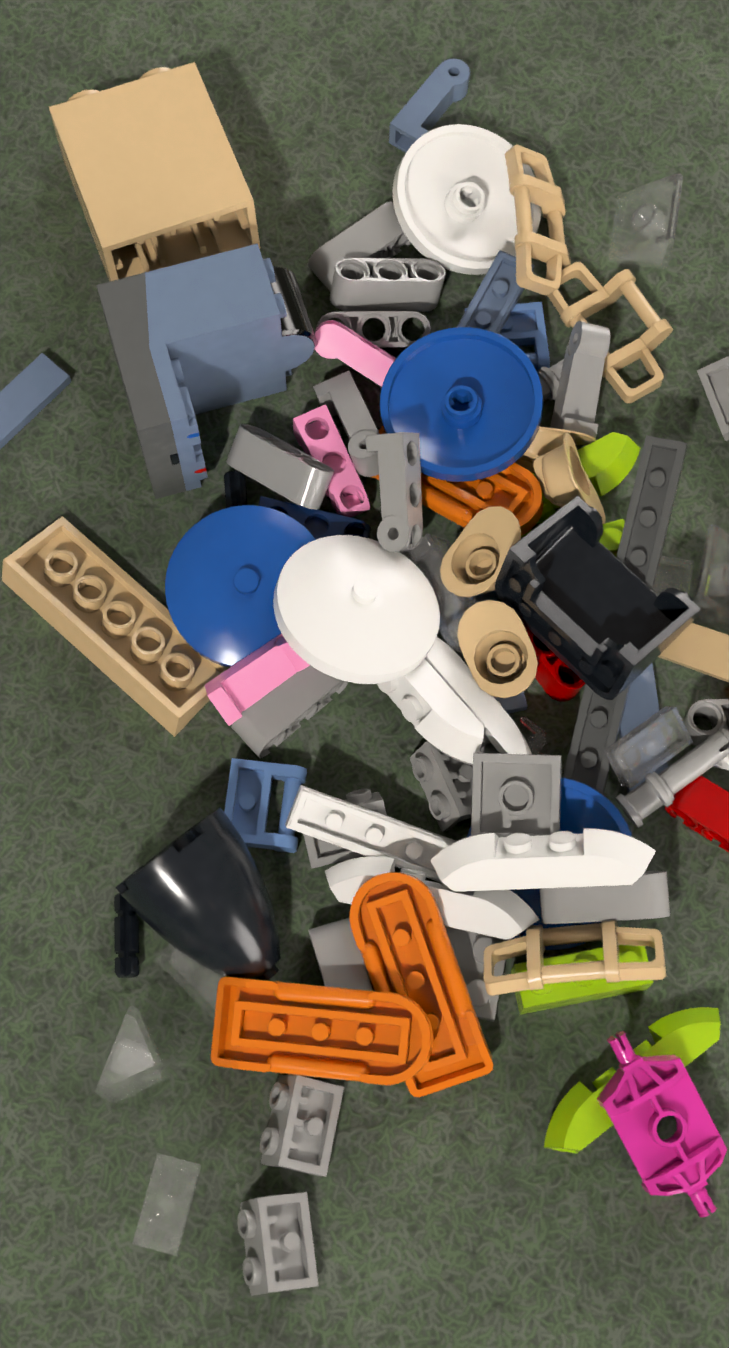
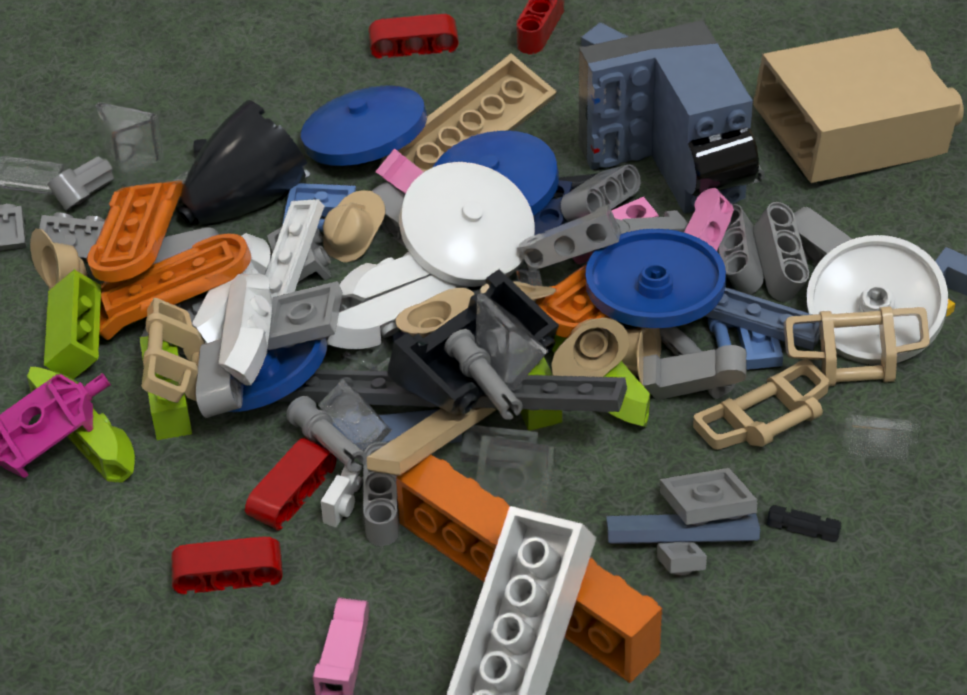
camera: 90 degrees right, 25 degrees down
none -> tan piece [30,228,88,290]
none -> lime brick [44,269,101,379]
none -> light grey piece [47,156,114,212]
none -> blue dish [301,86,427,166]
none -> tan piece [323,190,386,263]
none -> light grey pin [444,329,523,420]
none -> clear slope [476,293,548,391]

